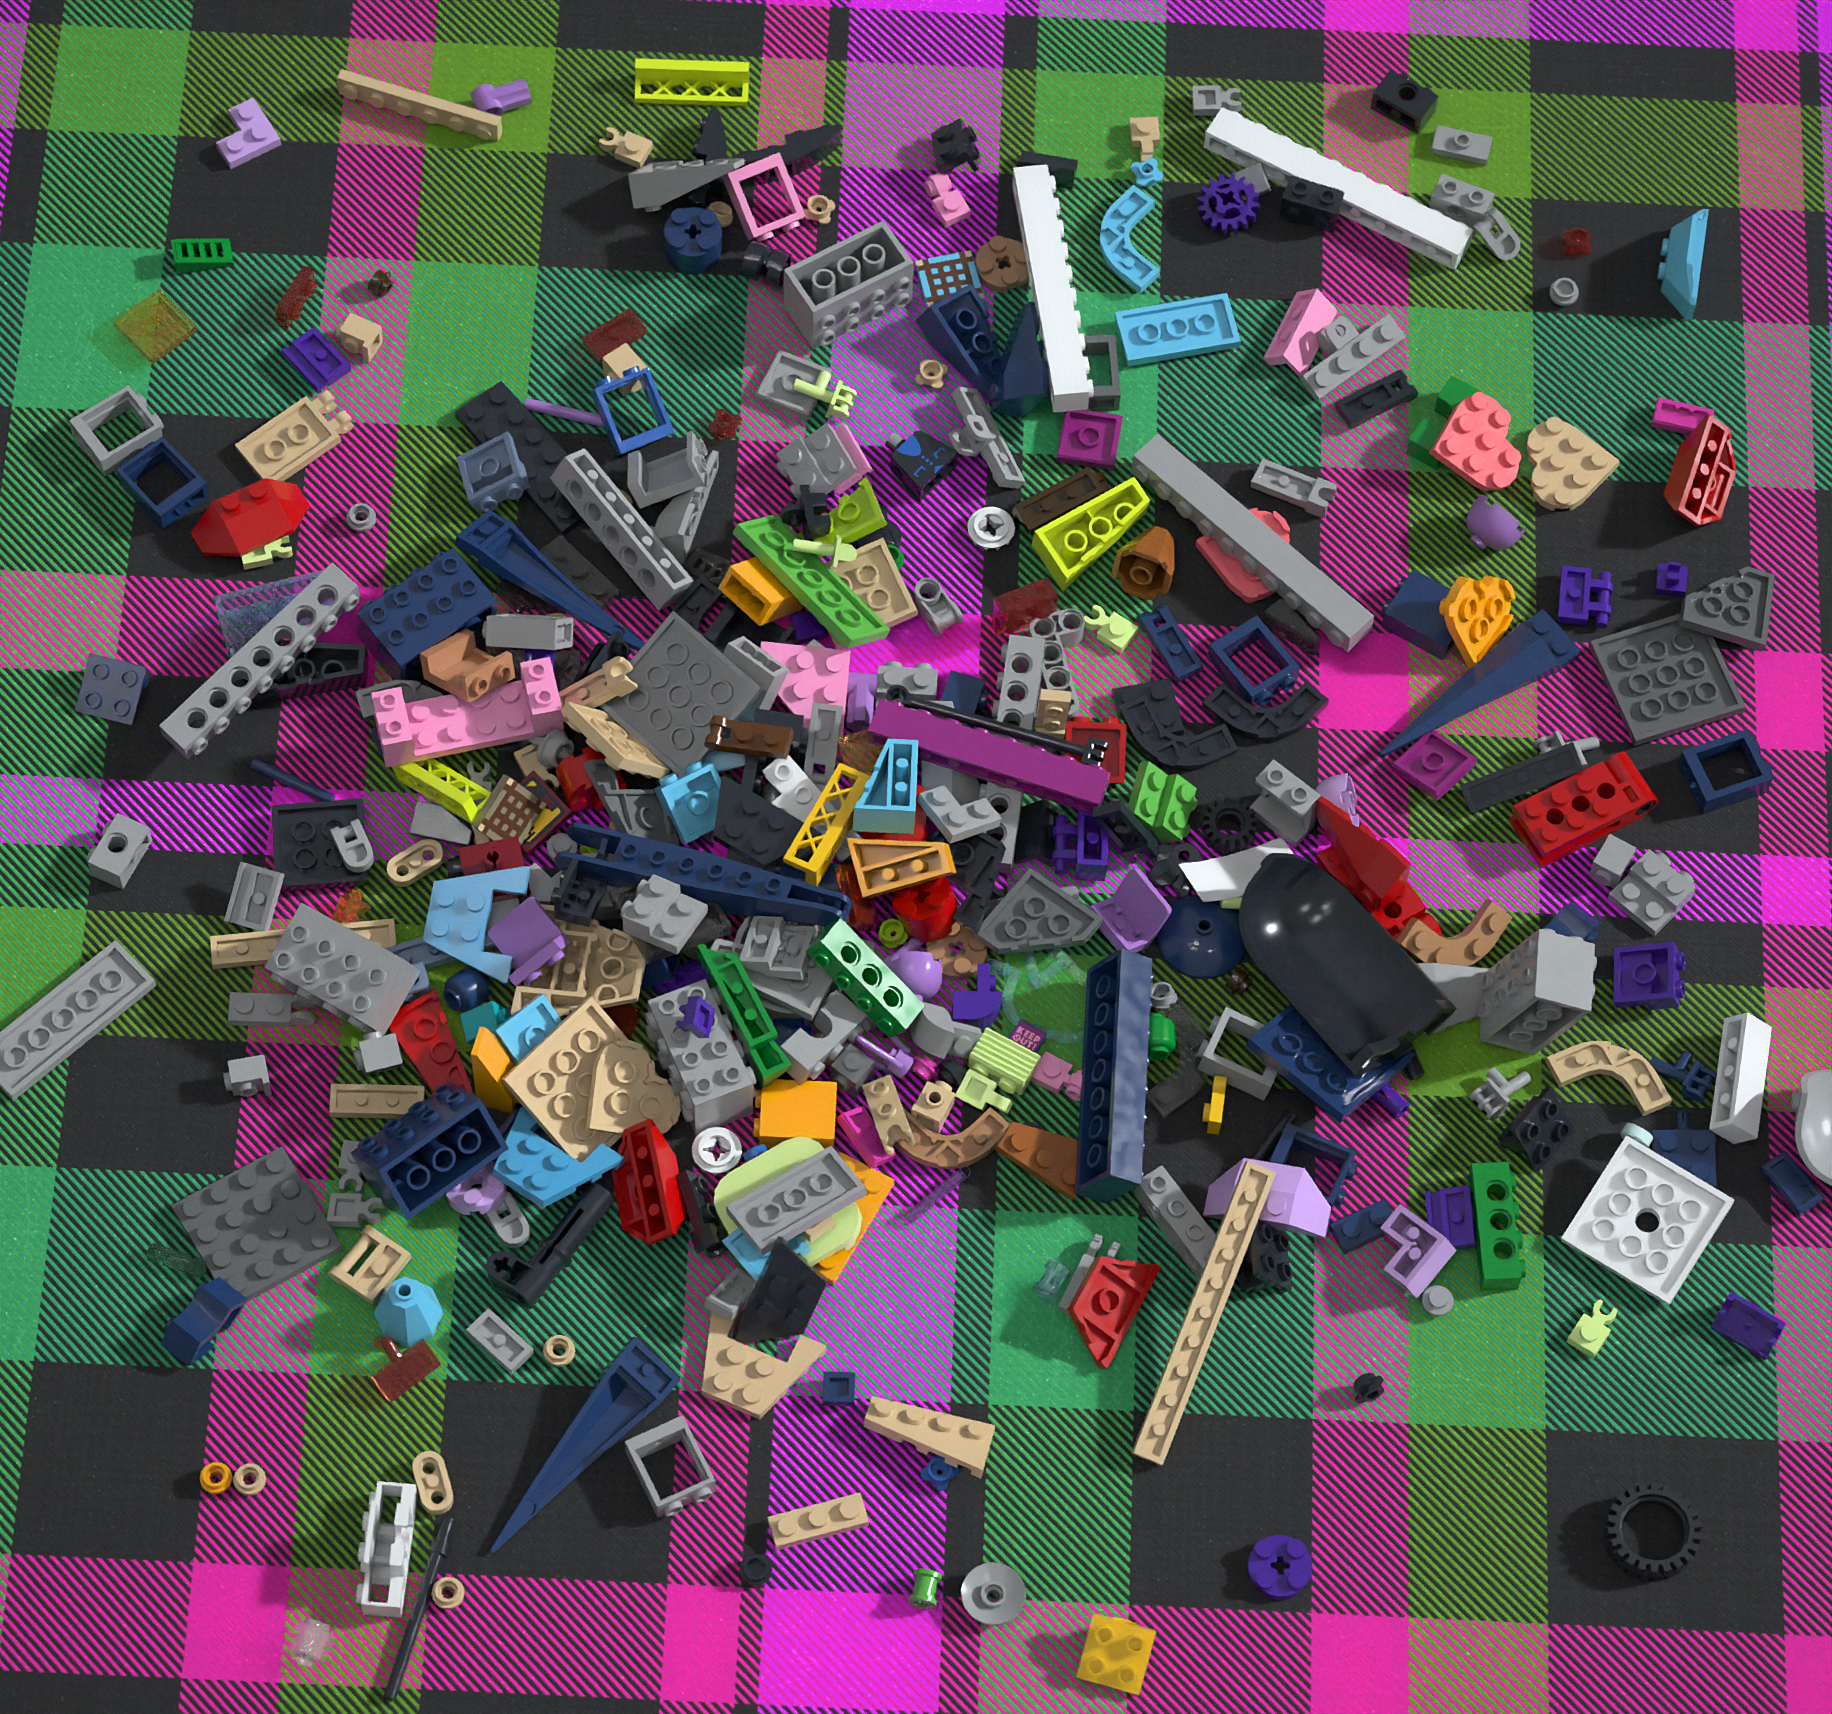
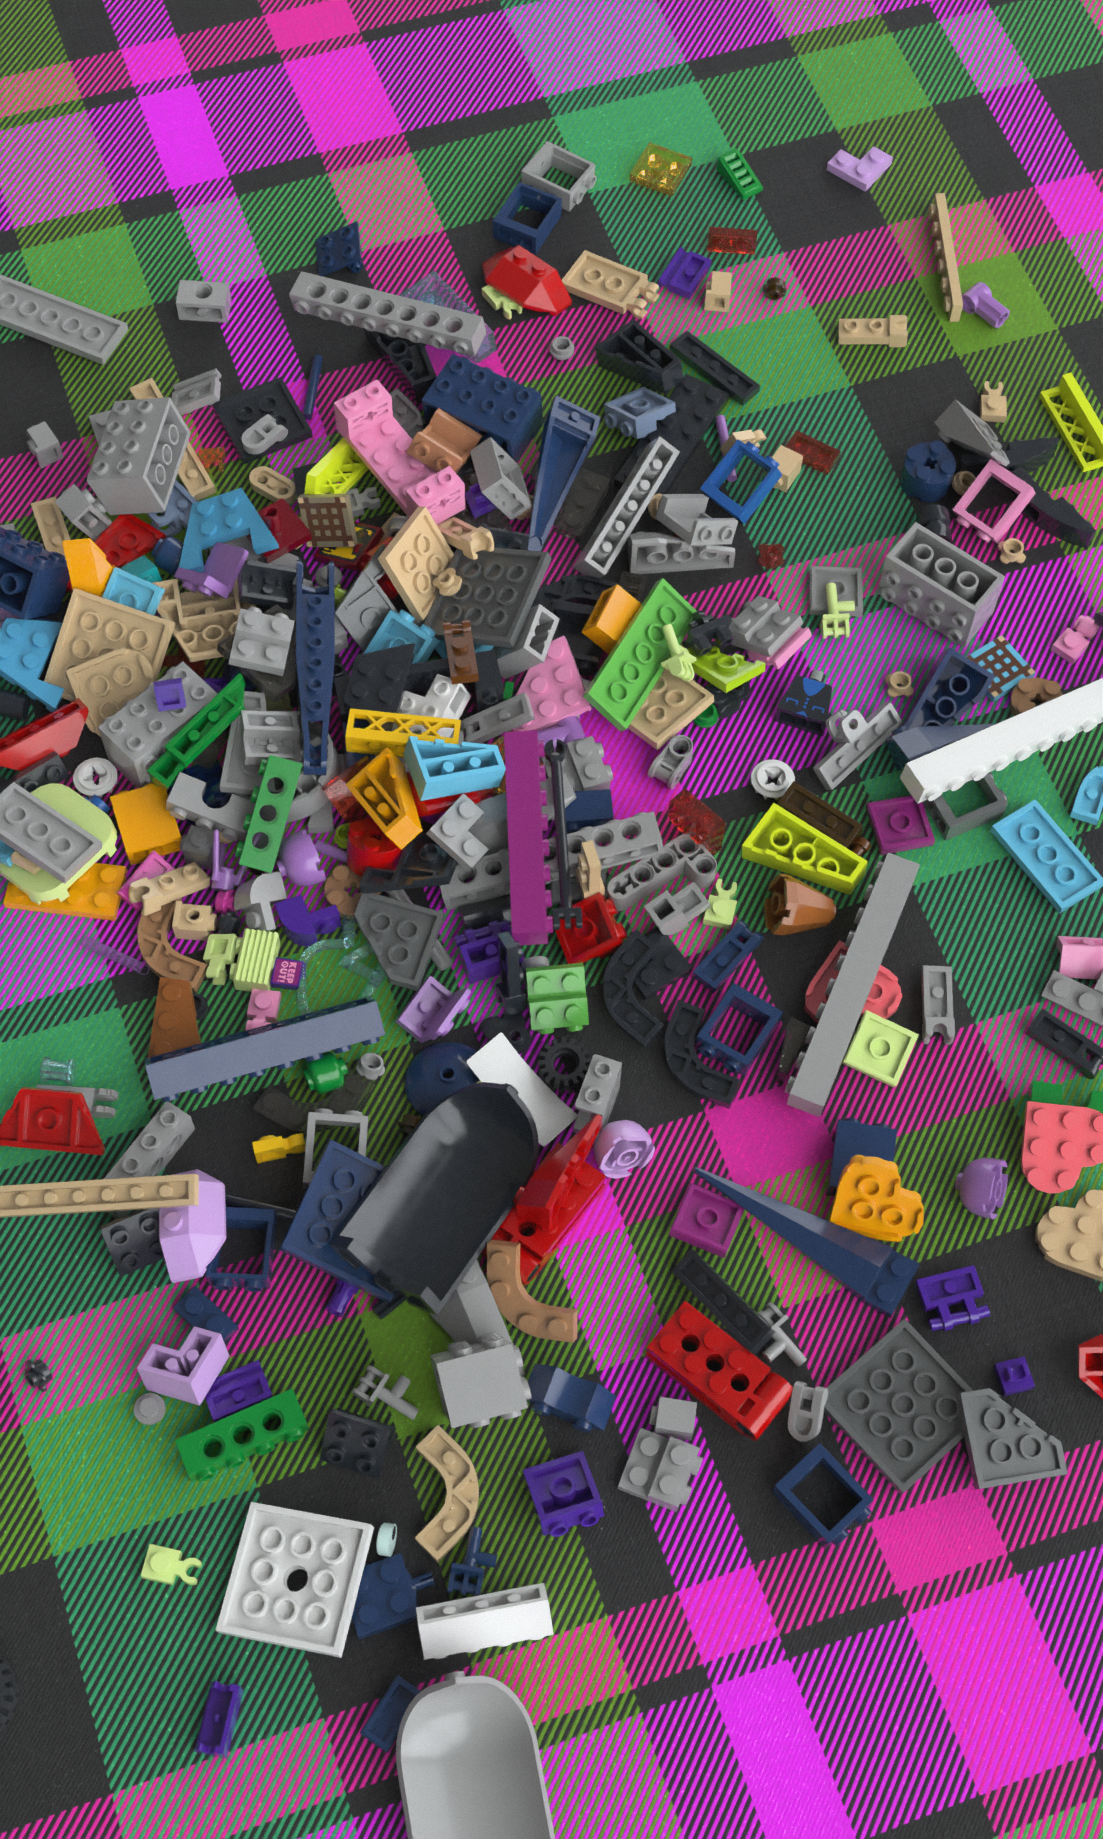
camera: 70 degrees right, 0 degrees up
none -> tan plate [433,568,462,596]
none -> black wedge [595,319,684,394]
none -> light grey brick [644,882,711,935]
none -> black plate [670,330,760,406]
none -> tan plate [720,430,766,456]
none -> light grey plate [788,1381,828,1442]
none -> tan plate [839,315,908,347]
none -> yellowish green tile [842,1010,919,1088]

